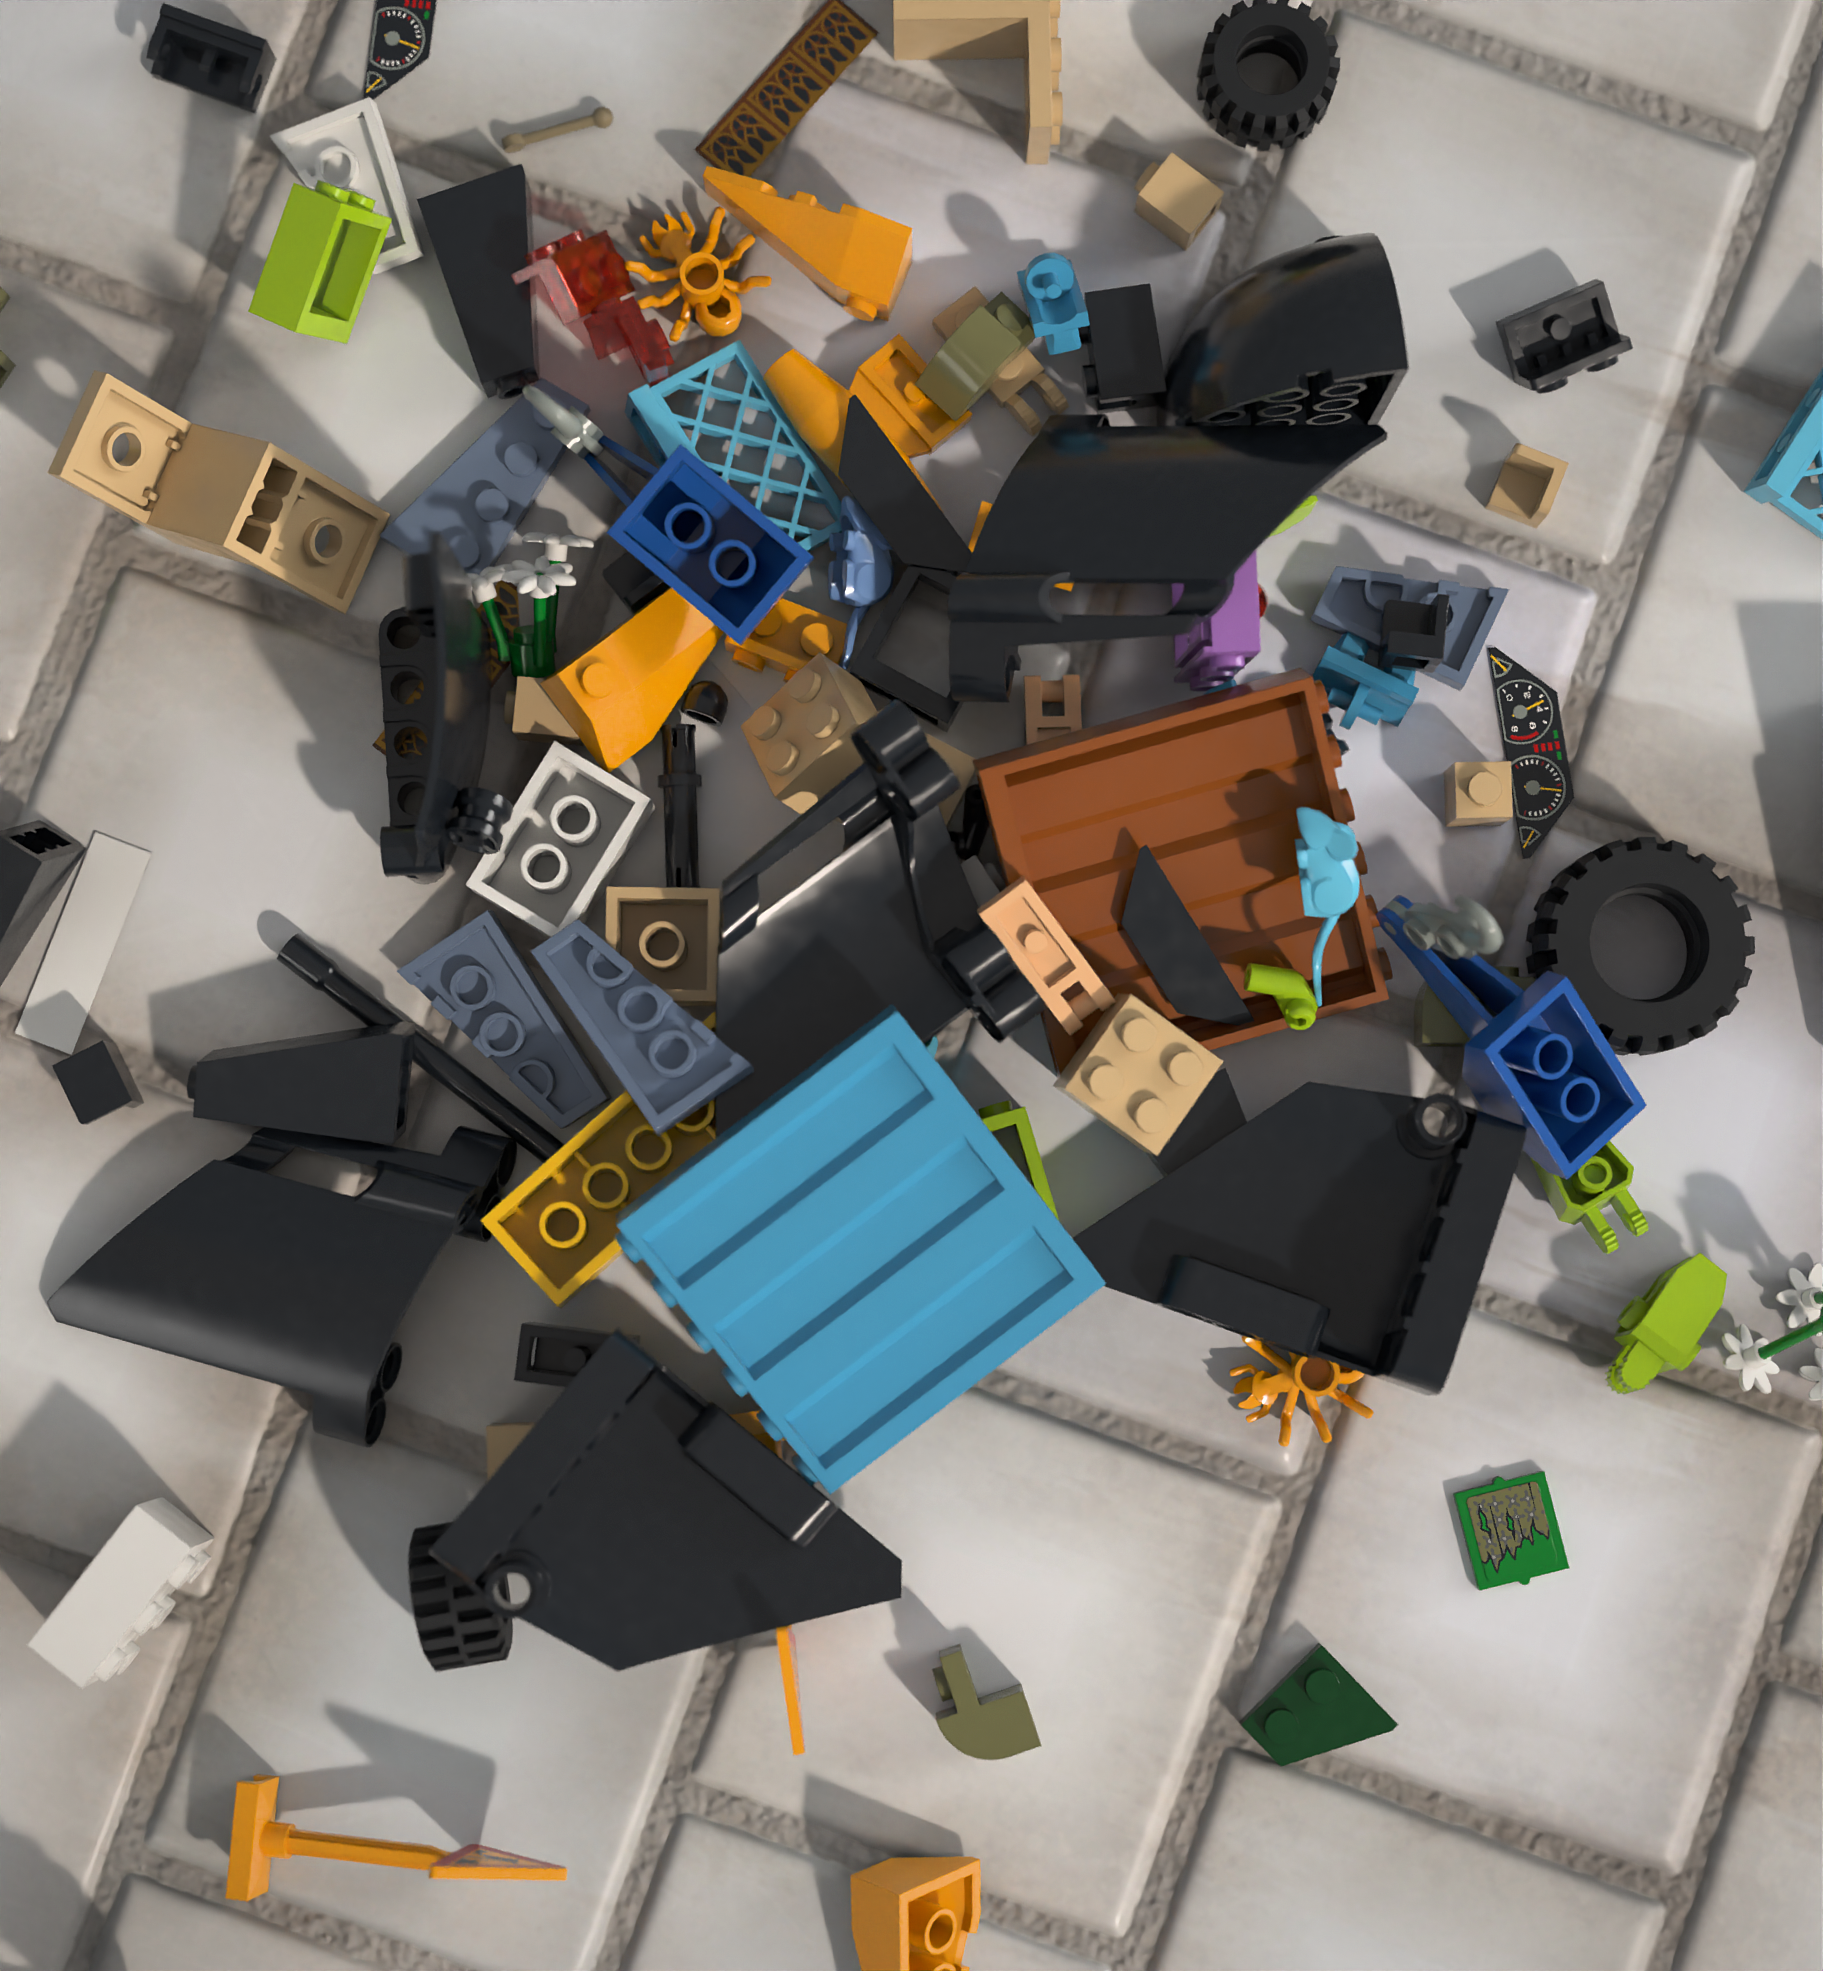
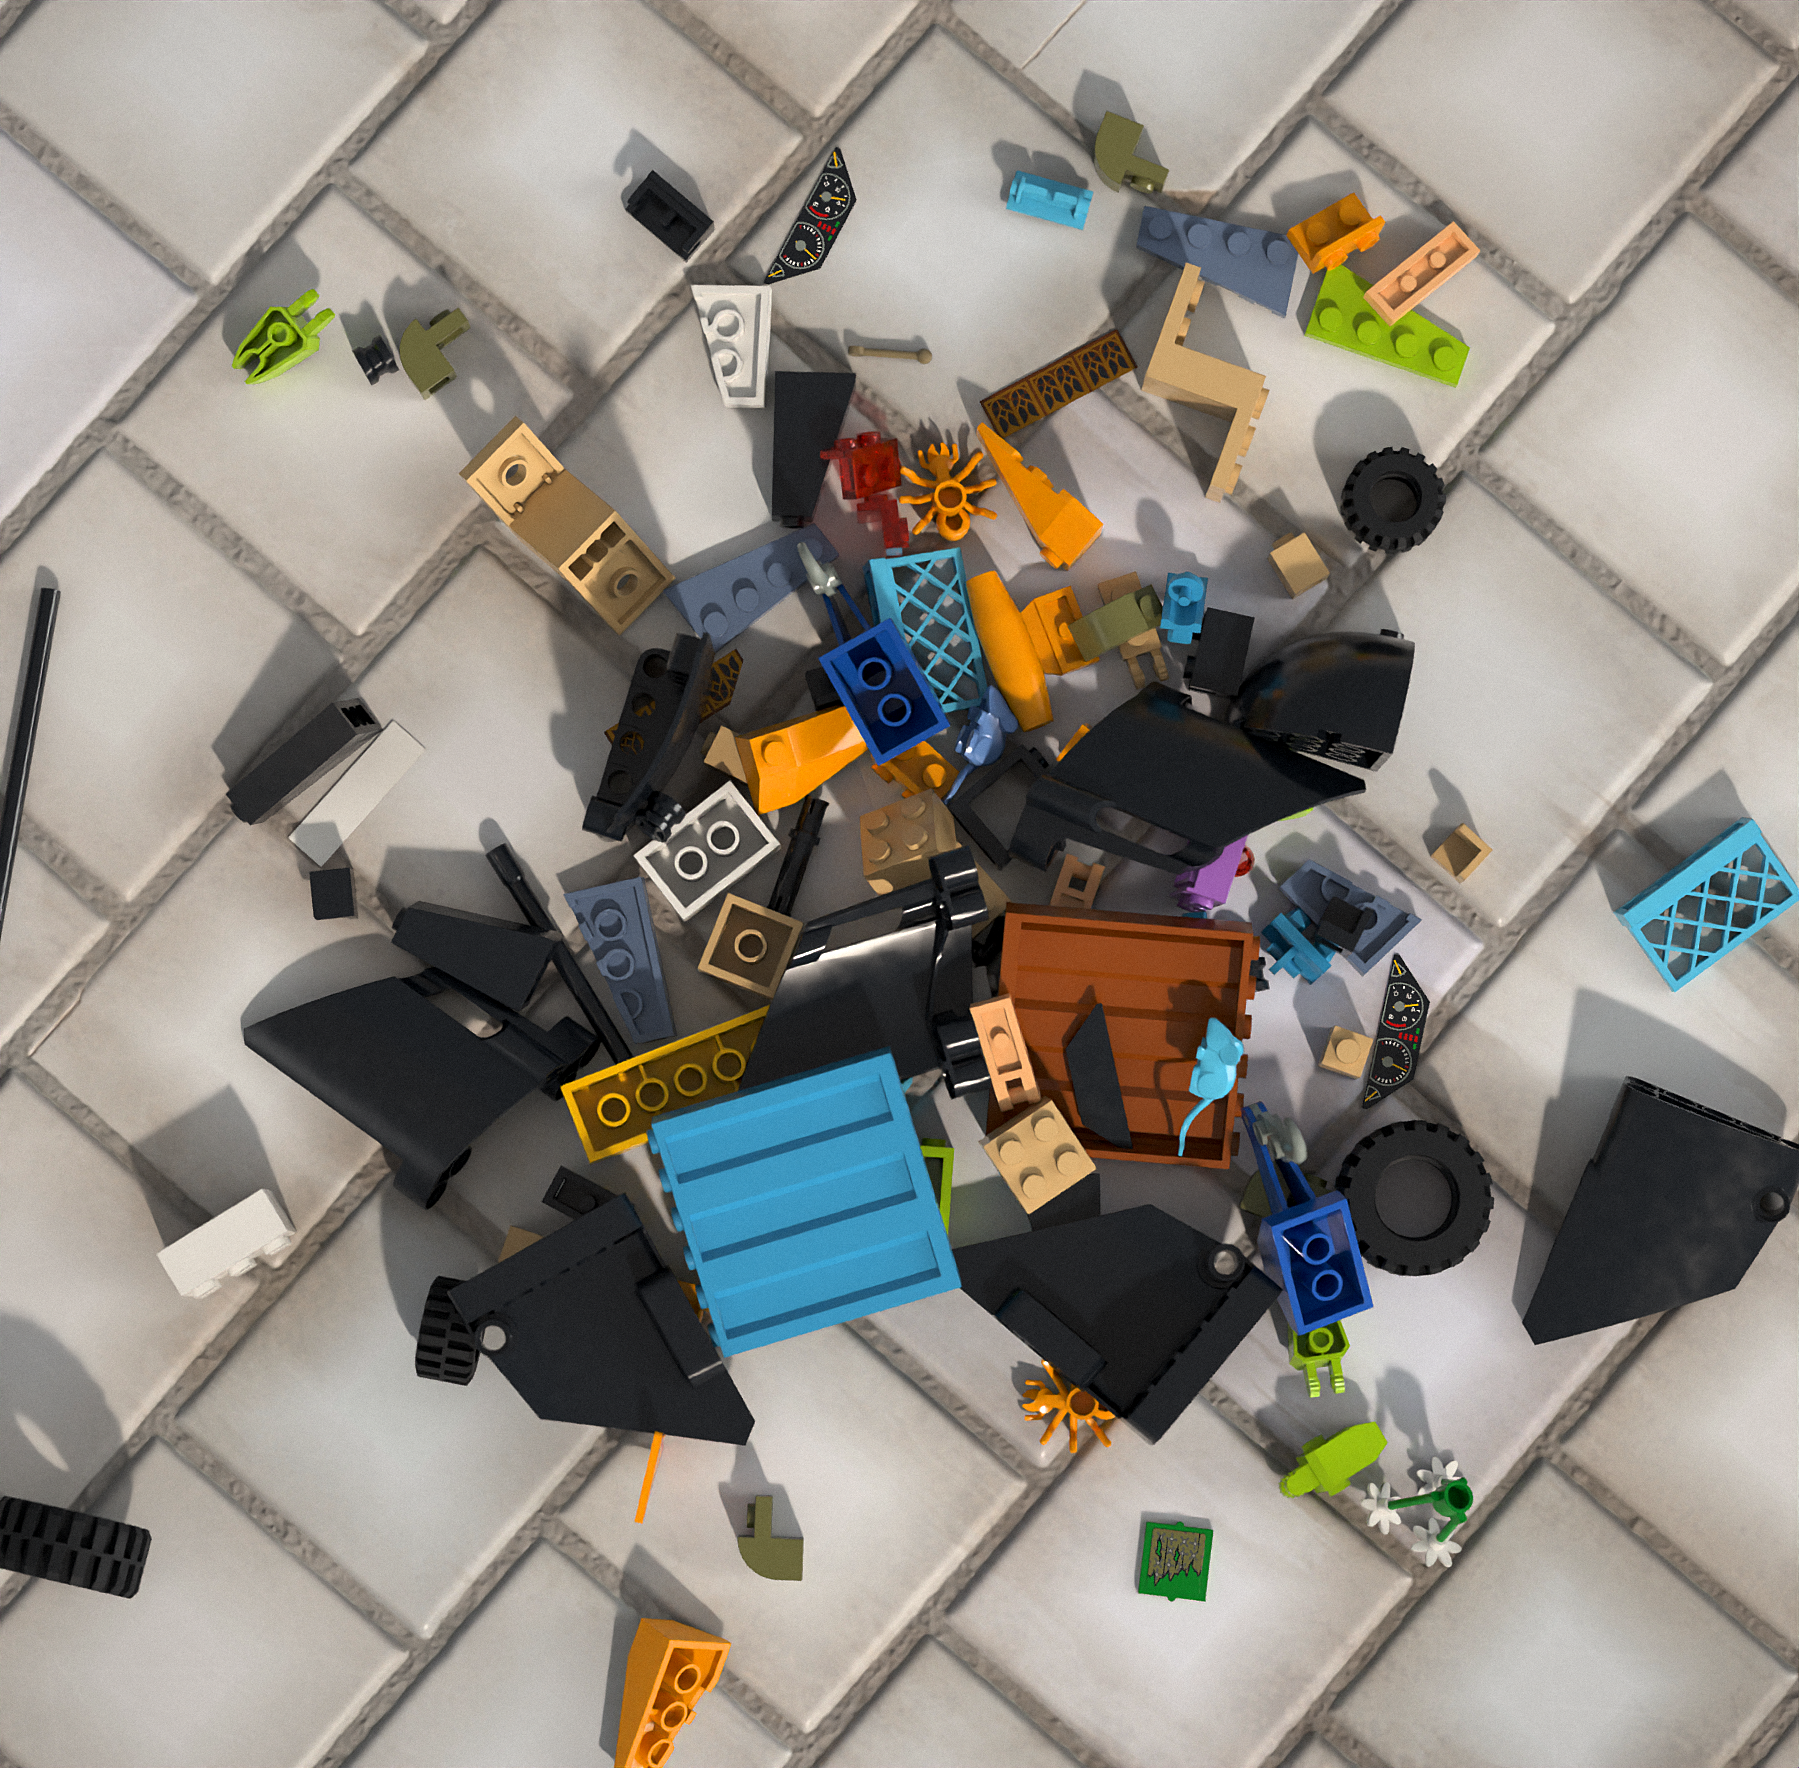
camera: 20 degrees right, 0 degrees up
light orange piece [225,1774,567,1901] -> none
lime window [248,180,392,344] -> none
plant [467,532,594,678] -> none
sand blue wing [531,919,754,1136] -> none
black hinge [680,681,728,726] -> none
black sticker [838,394,972,572] -> none
dark green wing [1239,1643,1398,1767] -> none
lime arm [1244,963,1318,1030] -> none
black bracket [1496,279,1633,394] -> none

